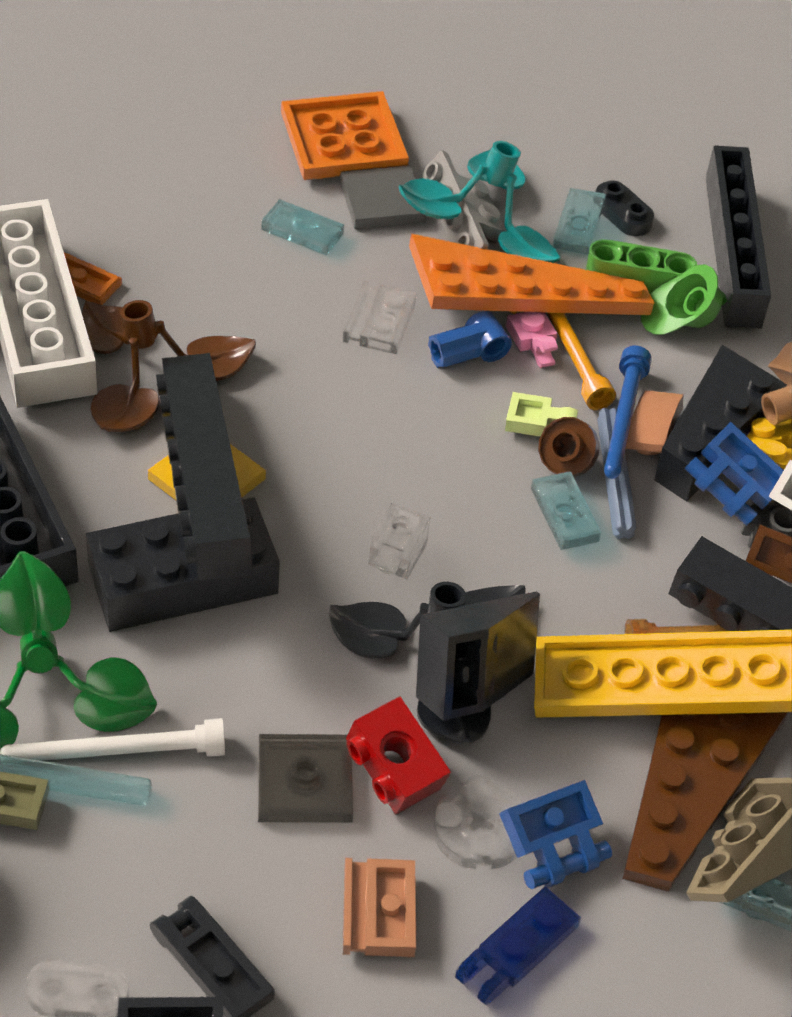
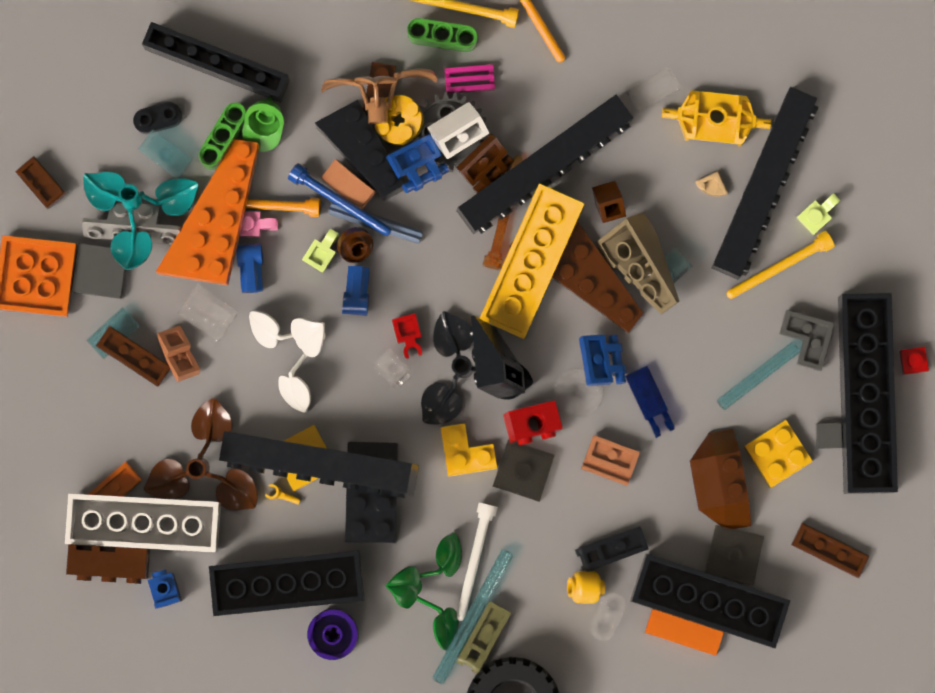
camera: 65 degrees left, 35 degrees up
clear light blue plate [531,471,602,550] -> none
none -> reddish brown plate [15,156,66,209]
none -> reddish brown tile [96,325,170,387]
none -> nougat slope [157,325,201,382]
none -> white plant [249,310,325,413]
none -> yellow hand [265,484,301,505]
none -> blue piece [342,266,370,316]
none -> red plate [392,313,422,359]
none -> yellow plate [441,423,497,477]
none -> yellow head [567,571,605,604]

